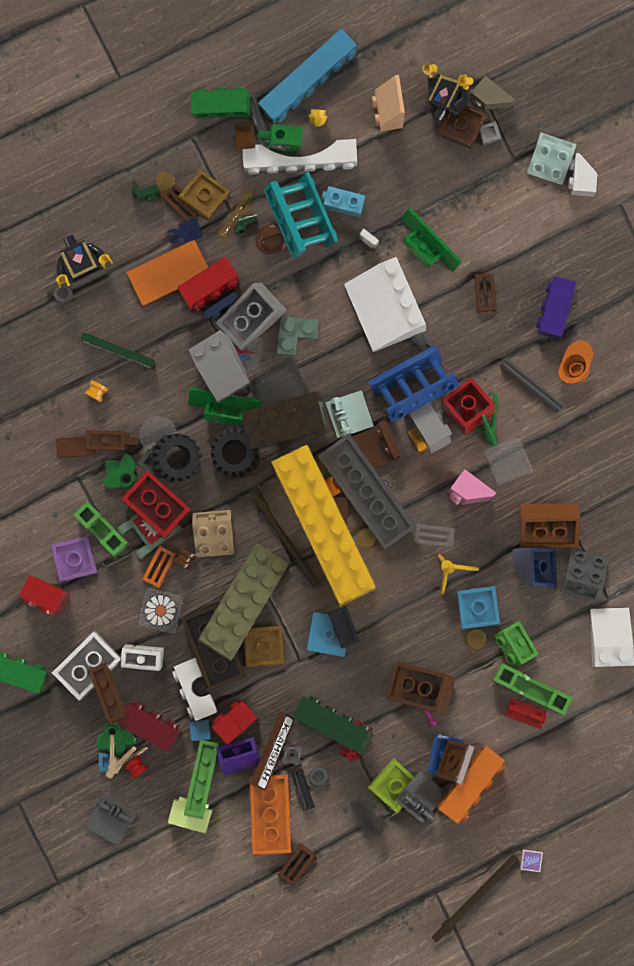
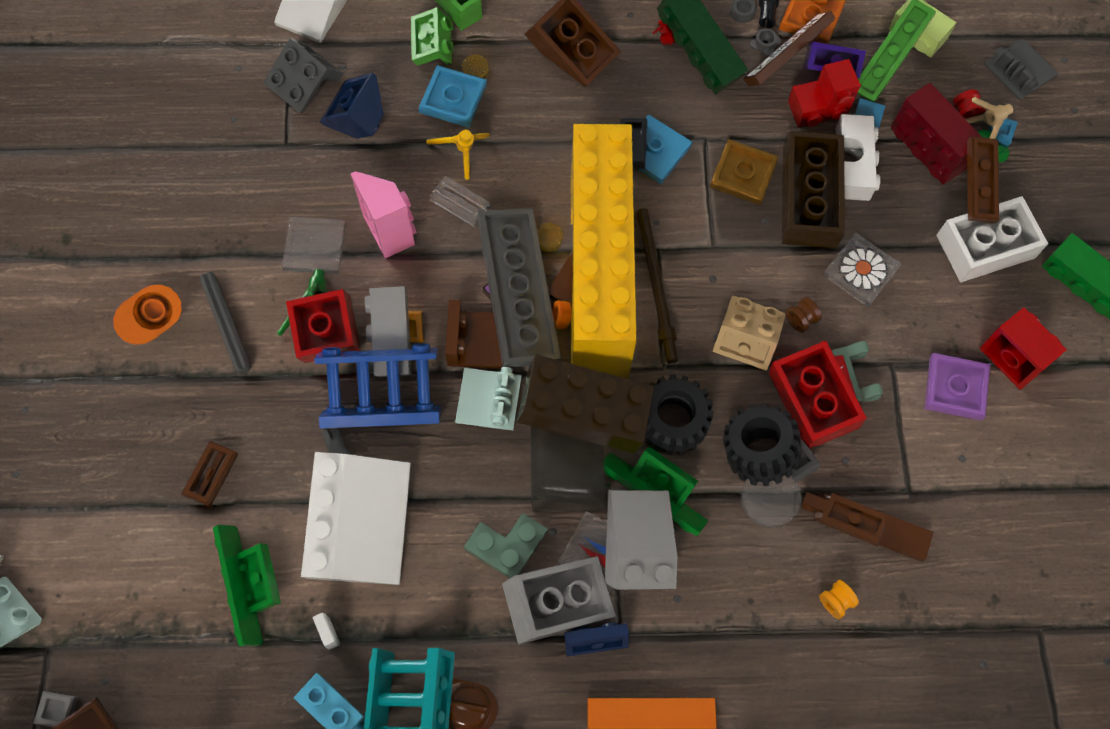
camera: 160 degrees left, 15 degrees down
bright green arch [73,501,129,557] -> none
dark green tile [81,332,156,369] -> none
green plate [102,454,137,489] -> none
white brick [121,644,164,671] -> none
orange tile [142,546,177,588] -> none
red brick [177,256,240,313] -> none
olive plate [198,543,289,661] -> none
dark orange slope [519,503,580,548] -> none
dark purple brick [536,276,576,340] -> none

